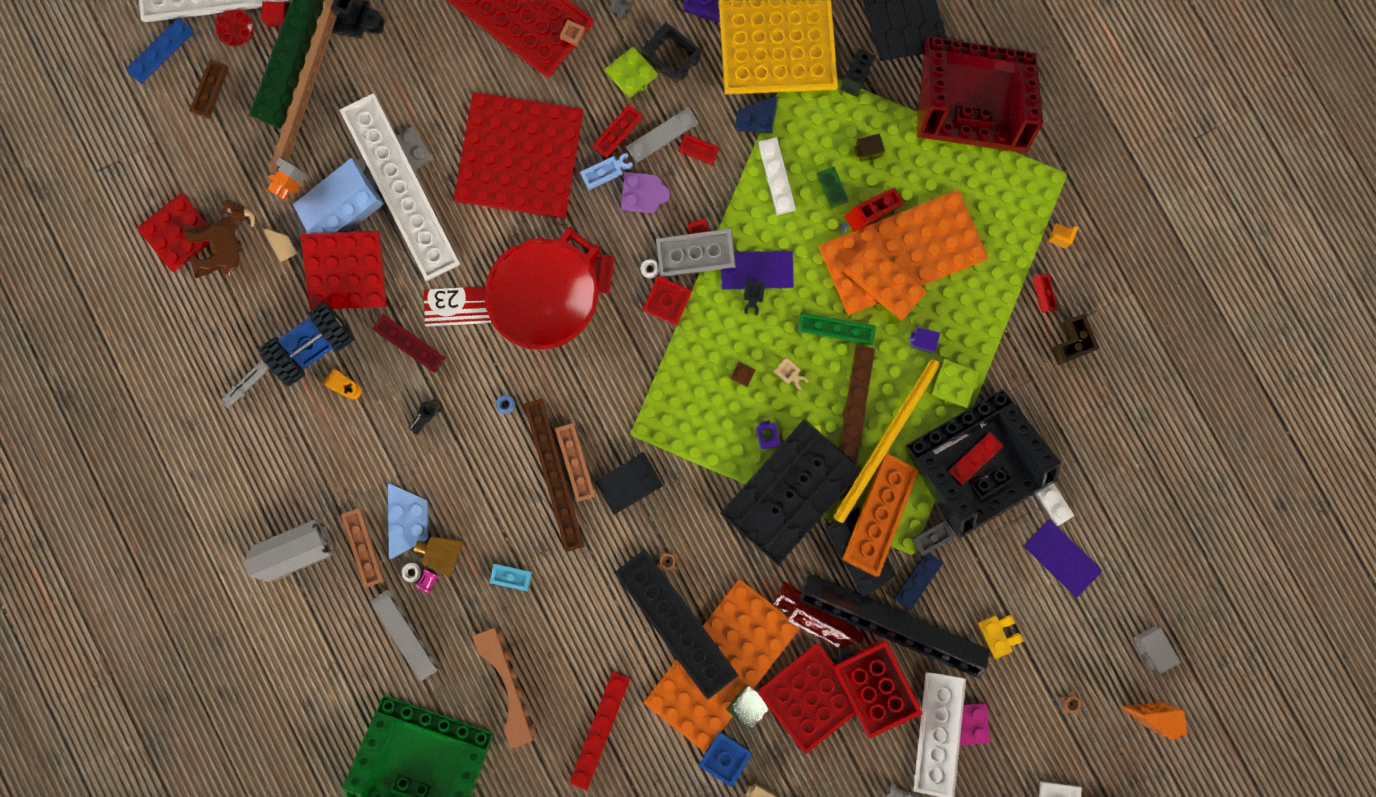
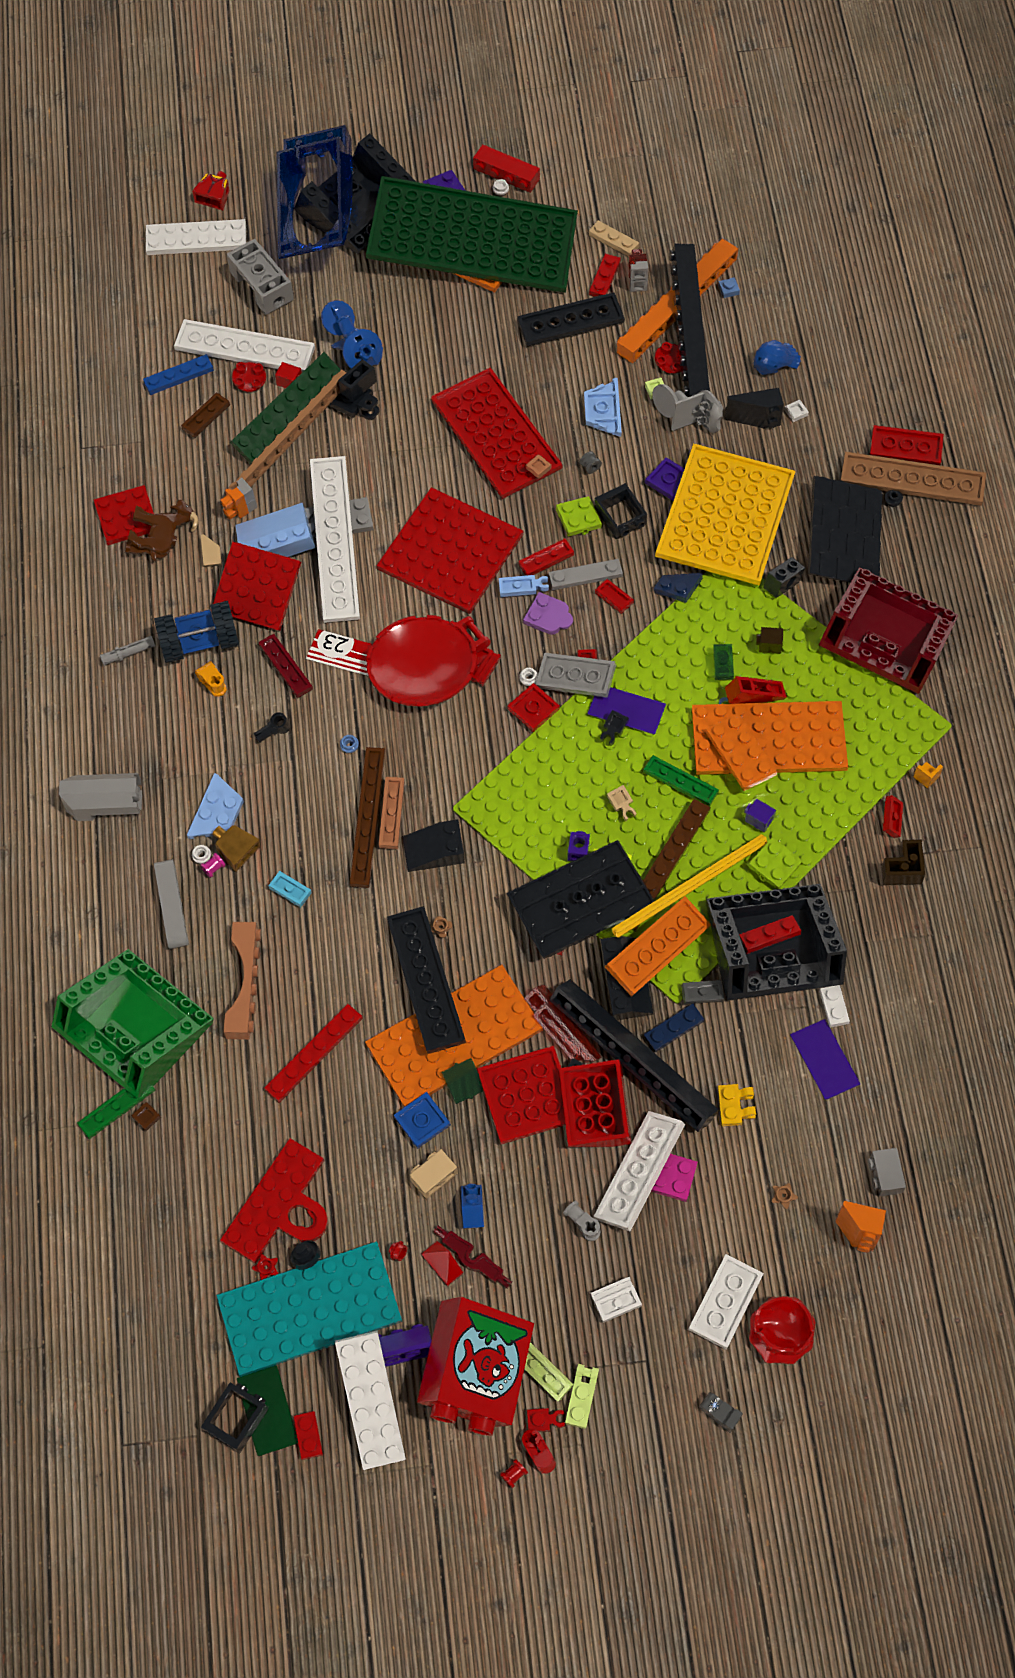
camera: 25 degrees right, 20 degrees down
nougat plate [341,508,385,588] -> none
reddish brown plate [730,362,756,388] -> none
white plate [758,137,796,215] -> none

